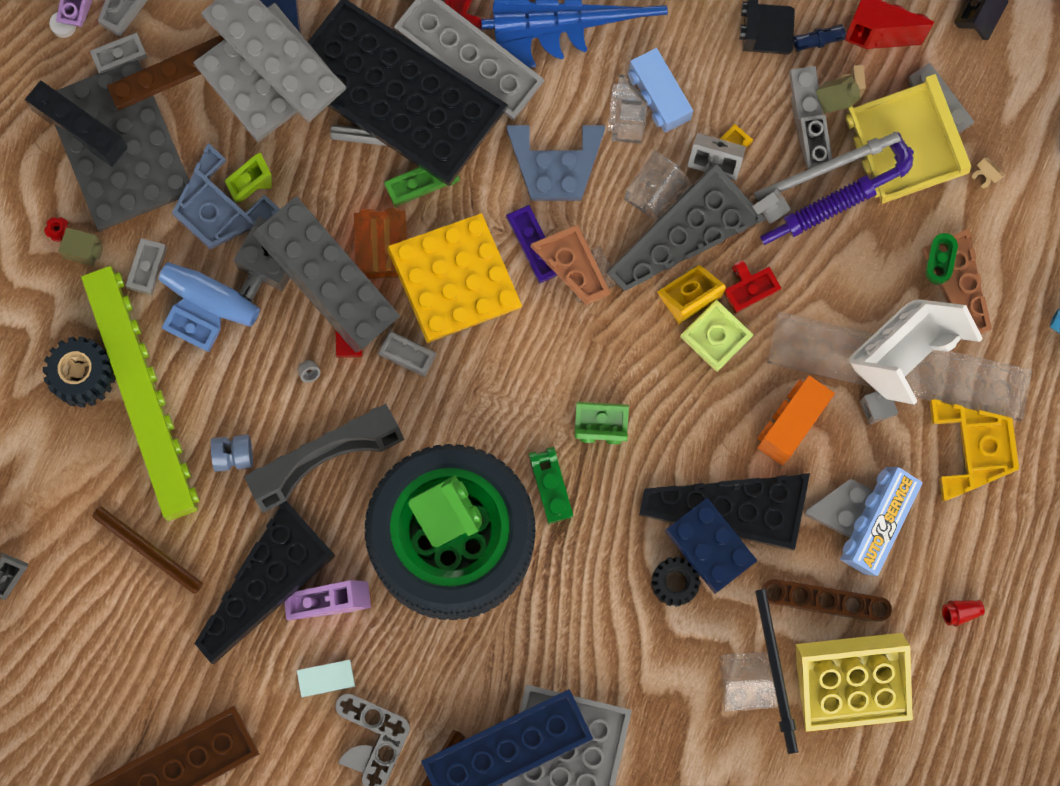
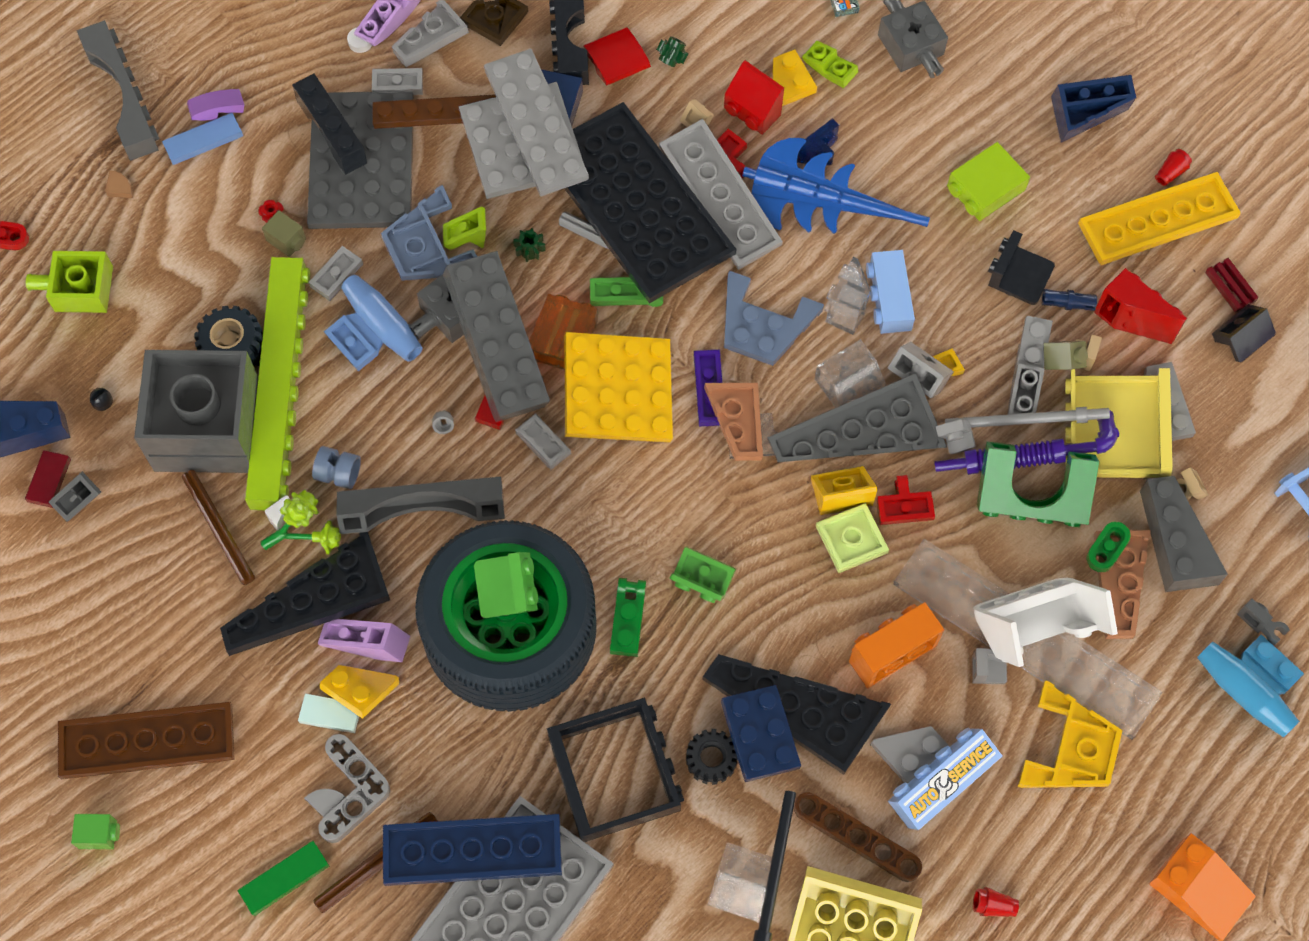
camera: 25 degrees right, 10 degrees down
none -> dark grey piece [134,350,258,473]
none -> lime plant [260,490,341,554]
none -> white slope [265,496,290,530]
none -> yellow wing [320,665,399,719]
none -> dark green gear [513,228,546,262]
none -> black window [546,697,684,842]
none -> arch [977,441,1099,527]
none -> dark grey wedge [1140,476,1228,592]

